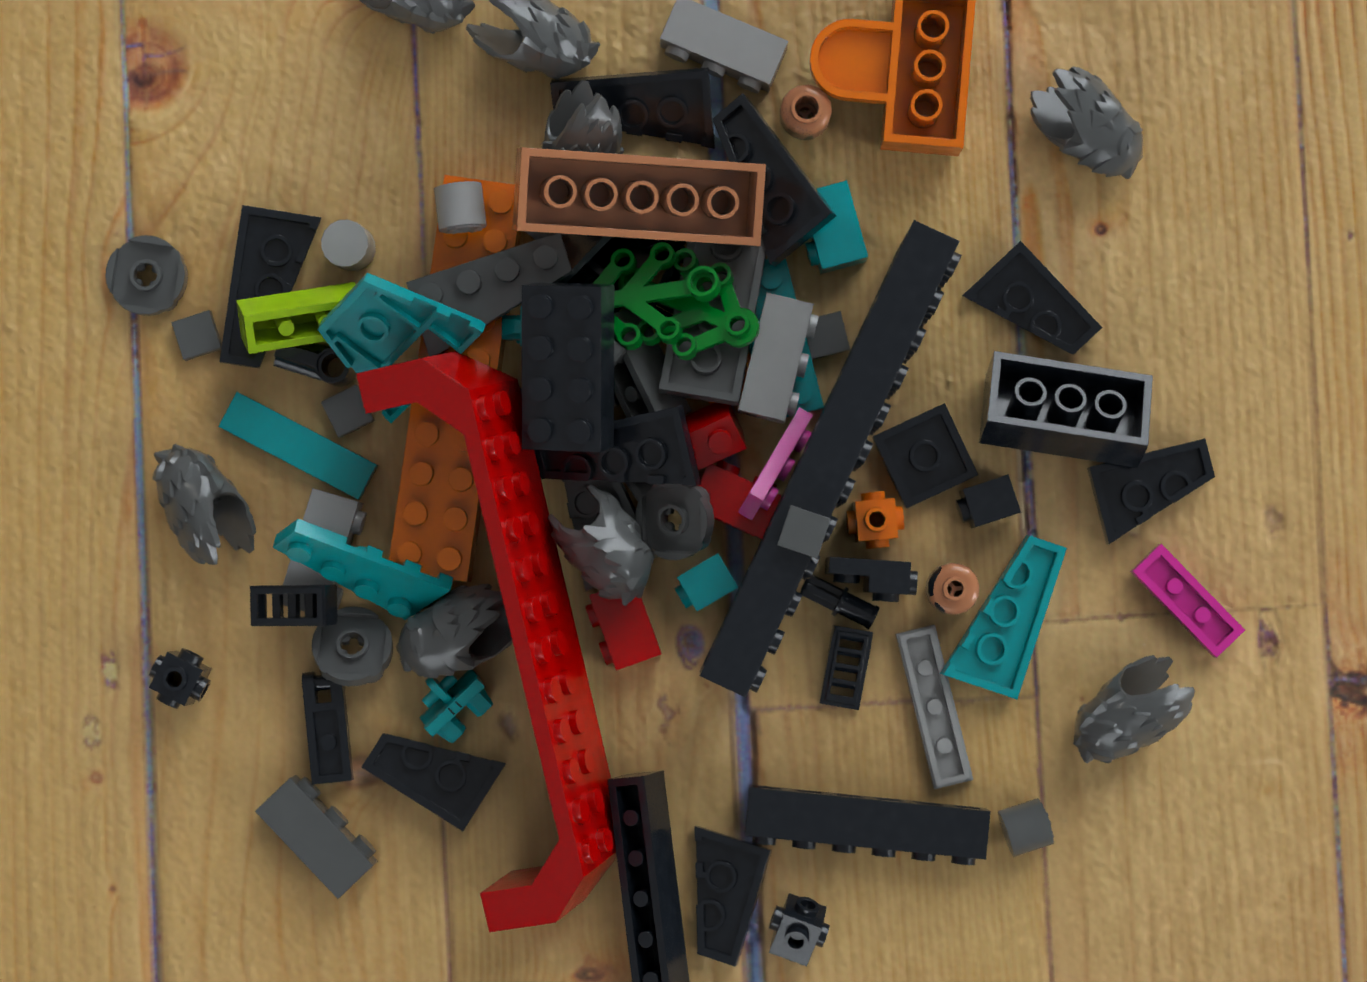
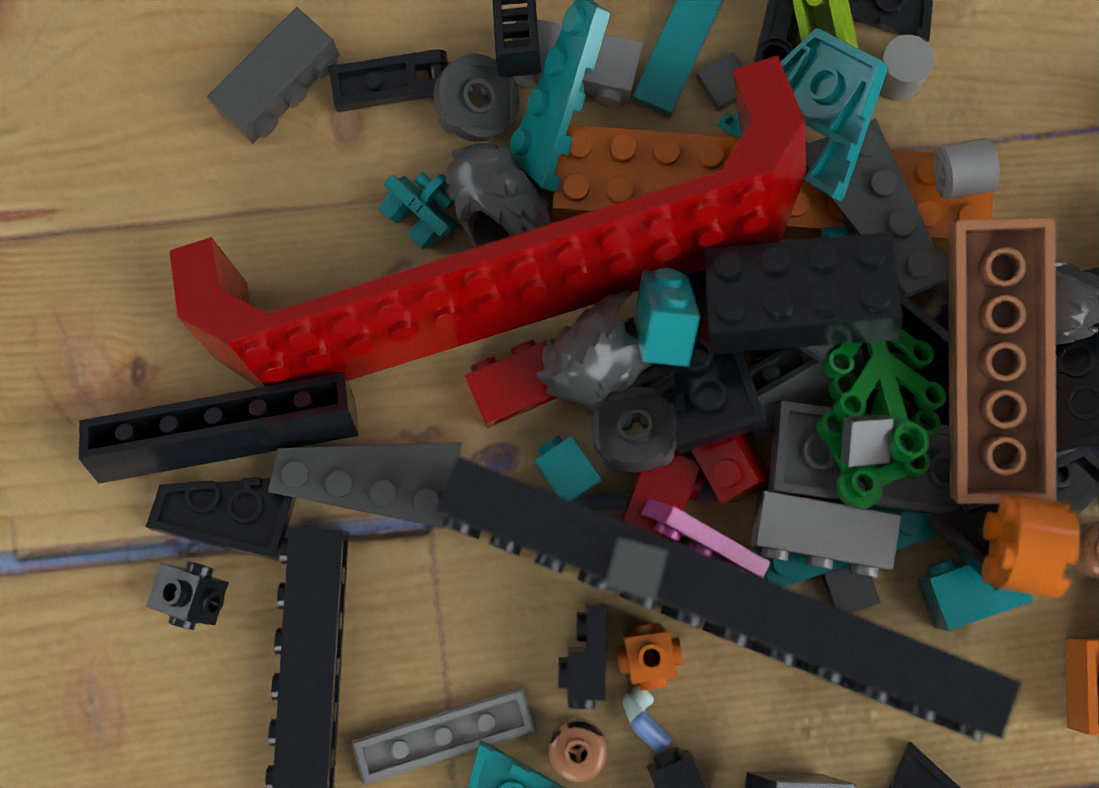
camera: 80 degrees right, 5 degrees down
black wing [362,733,506,832] -> none
black axle [800,575,880,630] -> none
black slope [819,625,873,710] -> none
black plate [872,403,978,509] -> none
none -> dark grey wing [268,442,461,528]
none -> arm [622,684,672,753]
none -> teal piece [634,268,699,366]
none -> tile [840,414,893,467]
none -> orange brick [981,494,1080,599]

